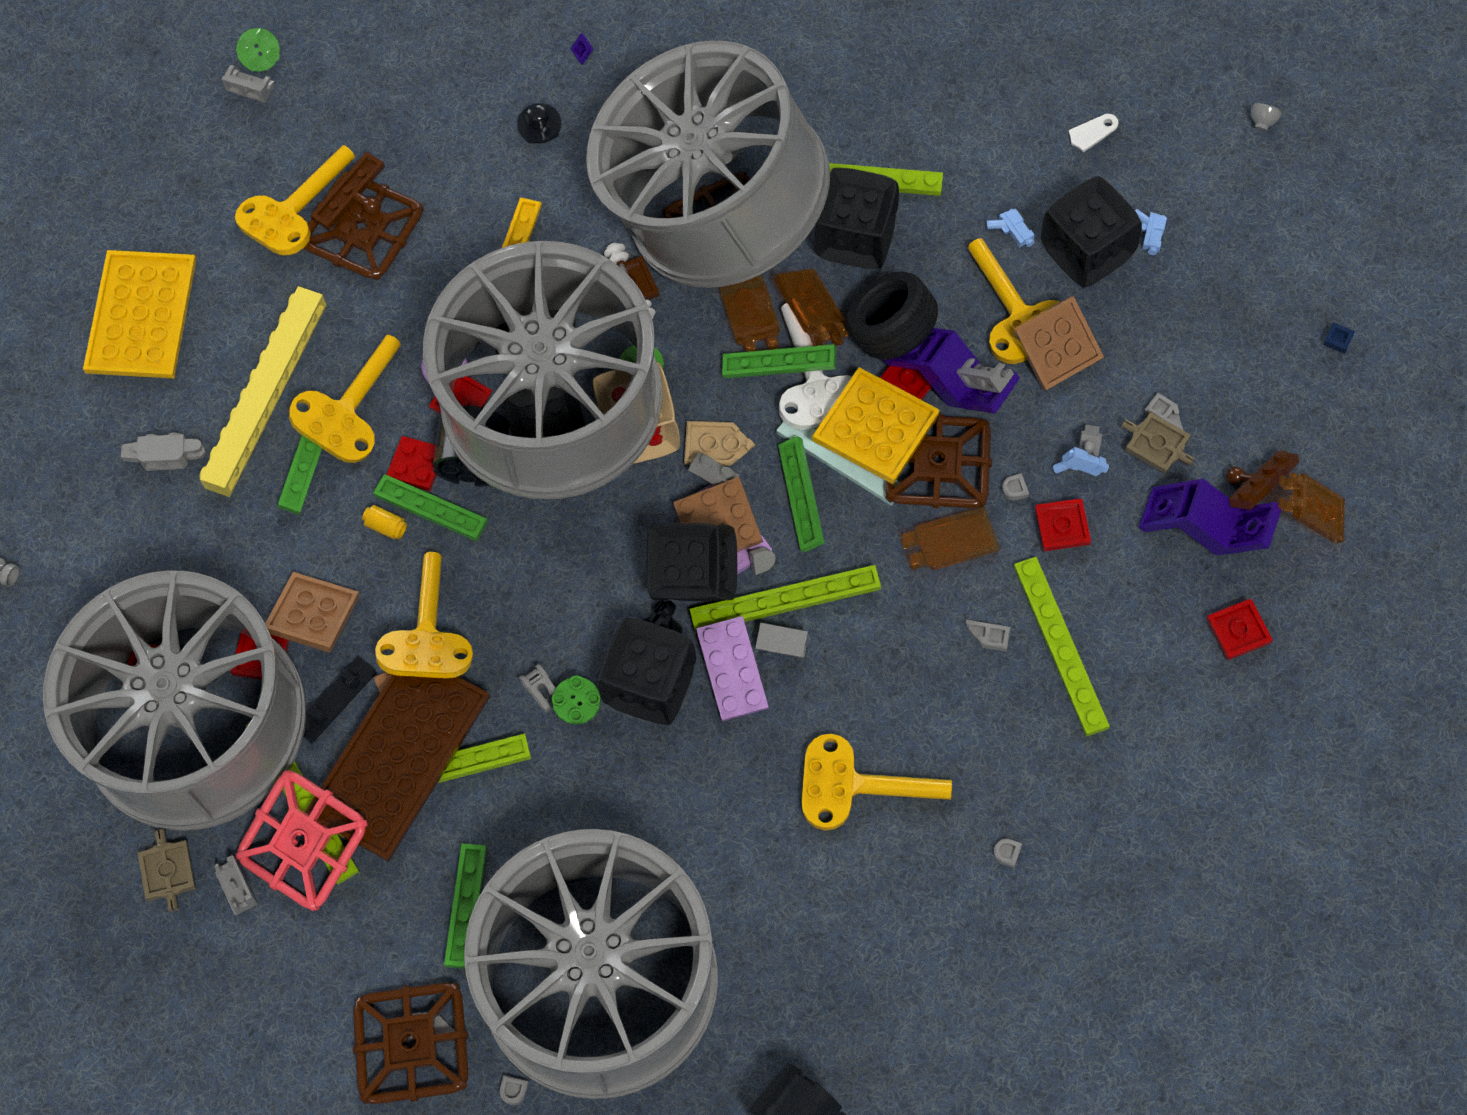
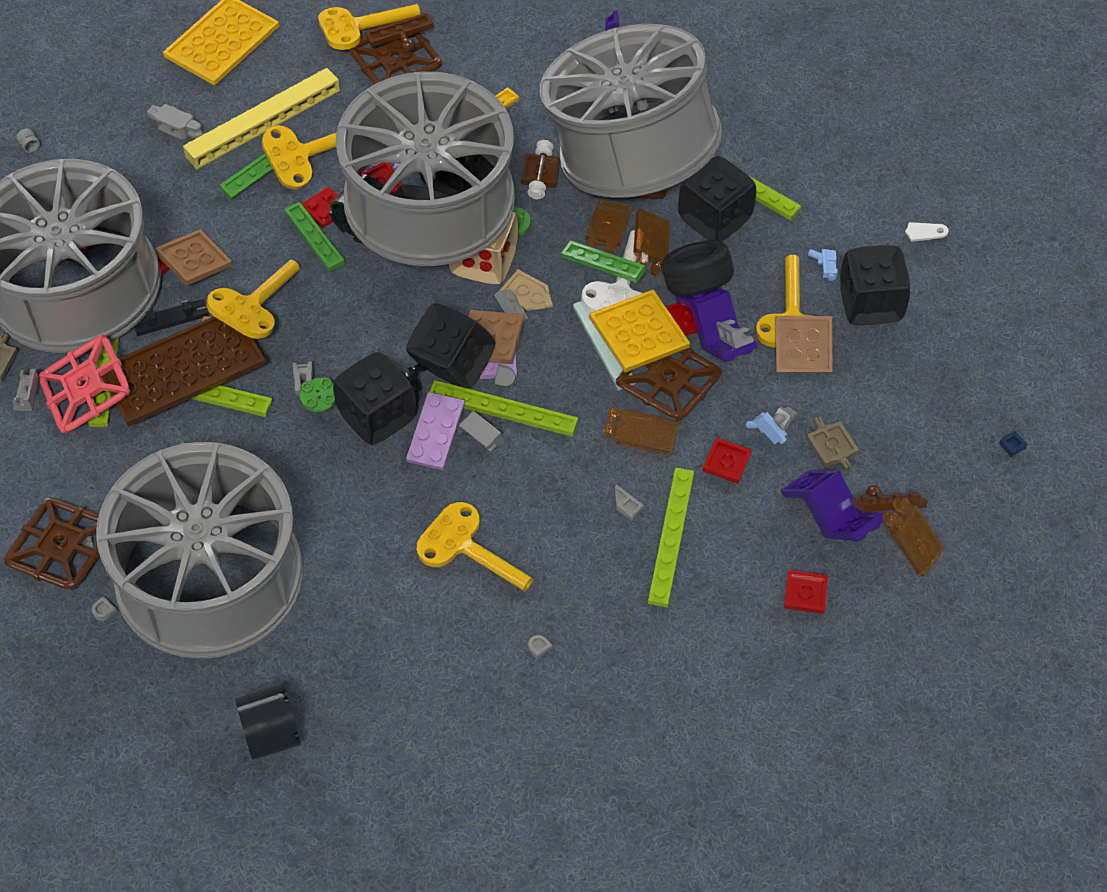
camera: 25 degrees right, 10 degrees down
yellow head [362,505,407,540] -> none
black plate [517,103,562,144] -> none
bright green plate [778,436,825,552] -> none
light grey tile [1002,473,1029,500] -> none
light blue piece [1135,209,1167,255] -> none
light grey tile [1144,393,1183,430] -> none
light grey brick [1251,103,1282,131] -> none

